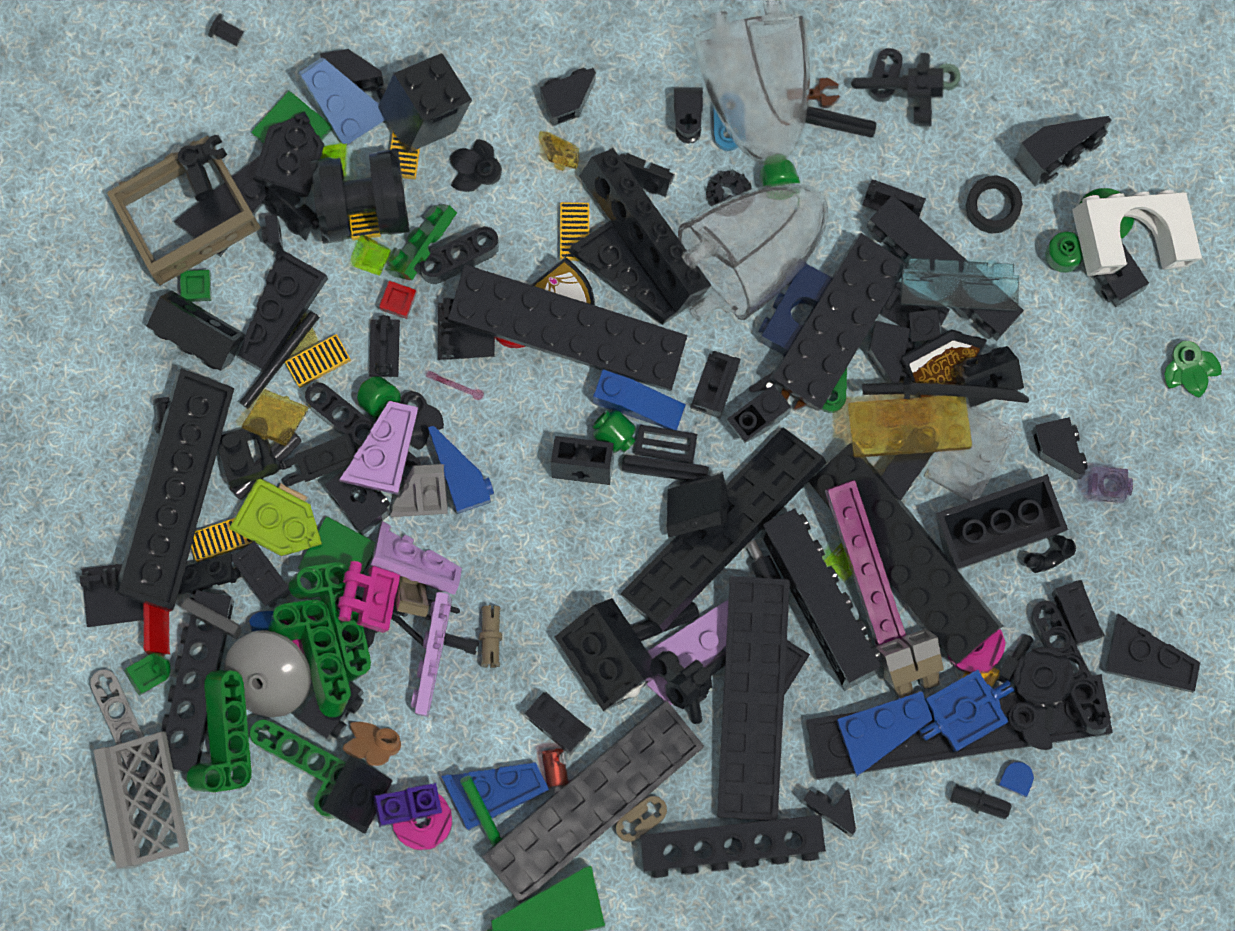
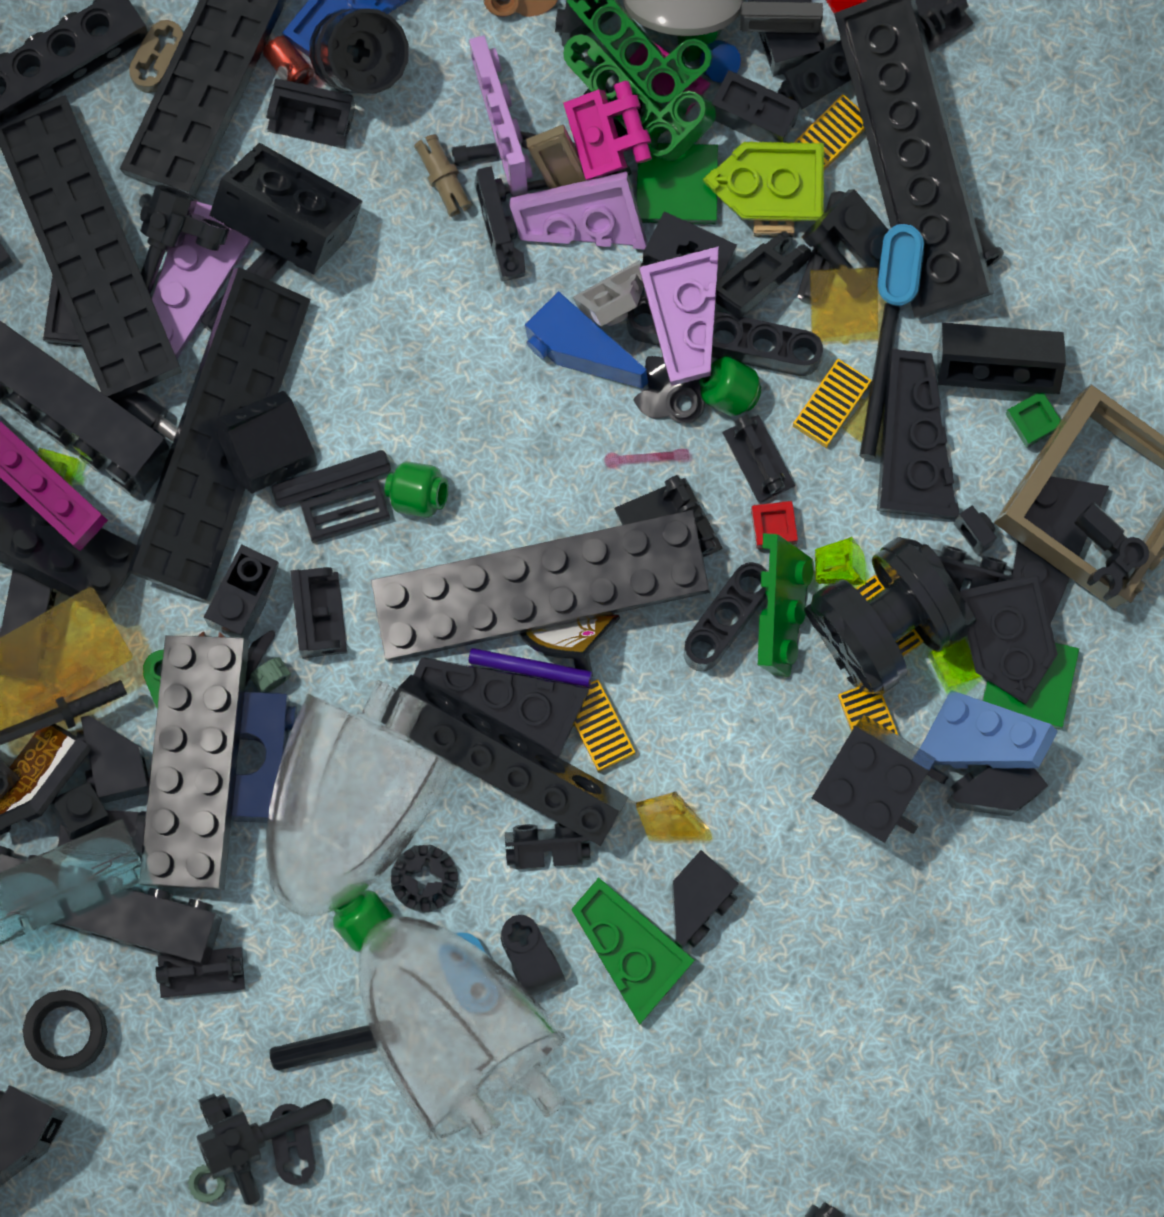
camera: 155 degrees right, 0 degrees up
black plate [450,139,502,192] -> none
black brick [551,436,614,485] -> none
blue slope [593,370,686,431] -> none
reddish brown bar [785,78,840,108] -> none
none -> sand green axle [249,657,291,693]
none -> black wheel [309,9,409,94]
none -> dark purple bar [468,648,593,688]
none -> black hinge [474,166,526,281]
none -> green wing [571,877,695,1025]
none -> dark azure tile [878,224,924,306]

